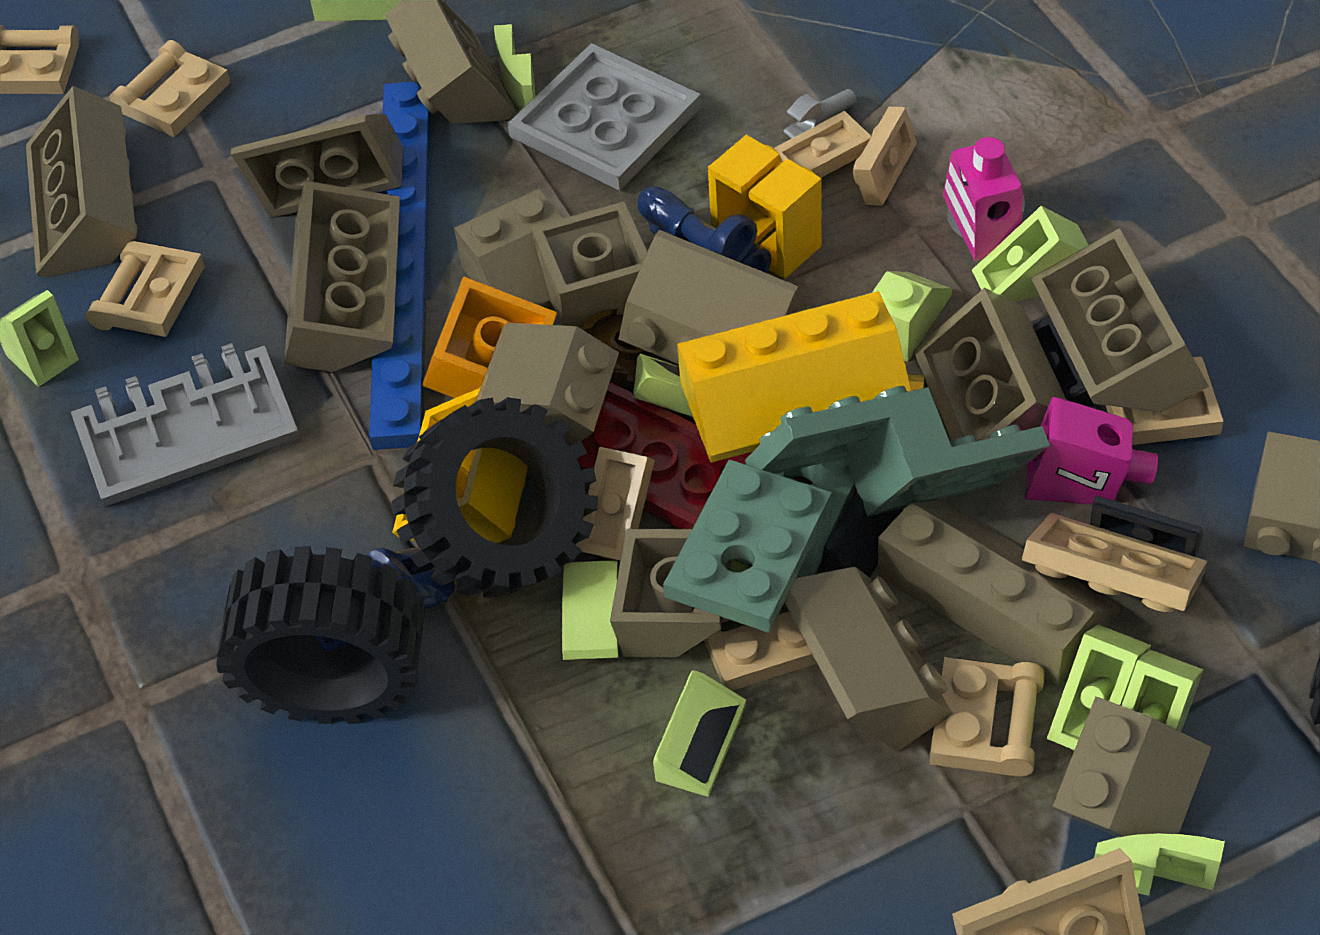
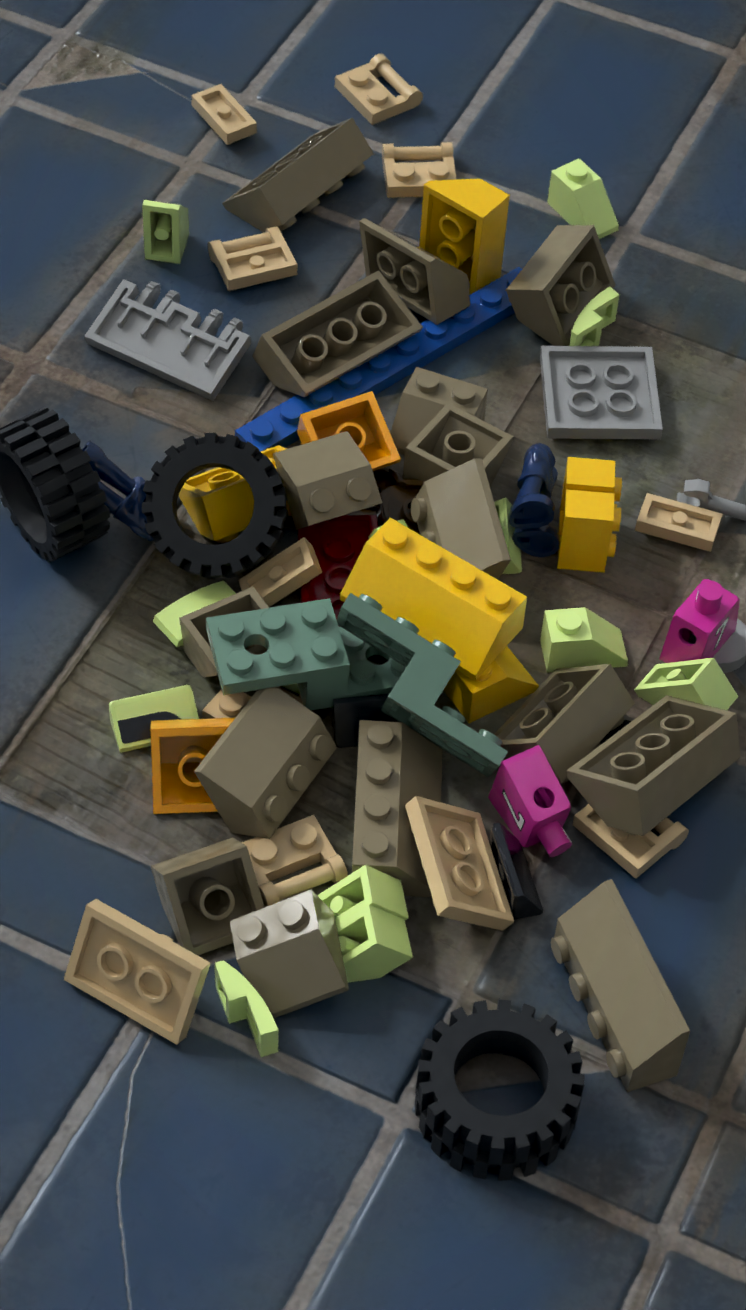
camera: 45 degrees right, 0 degrees up
tan plate [853,107,917,206] -> none
none -> light orange slope [150,718,235,814]
none -> dark tan slope [151,838,265,955]
none -> yellow slope [419,178,510,295]

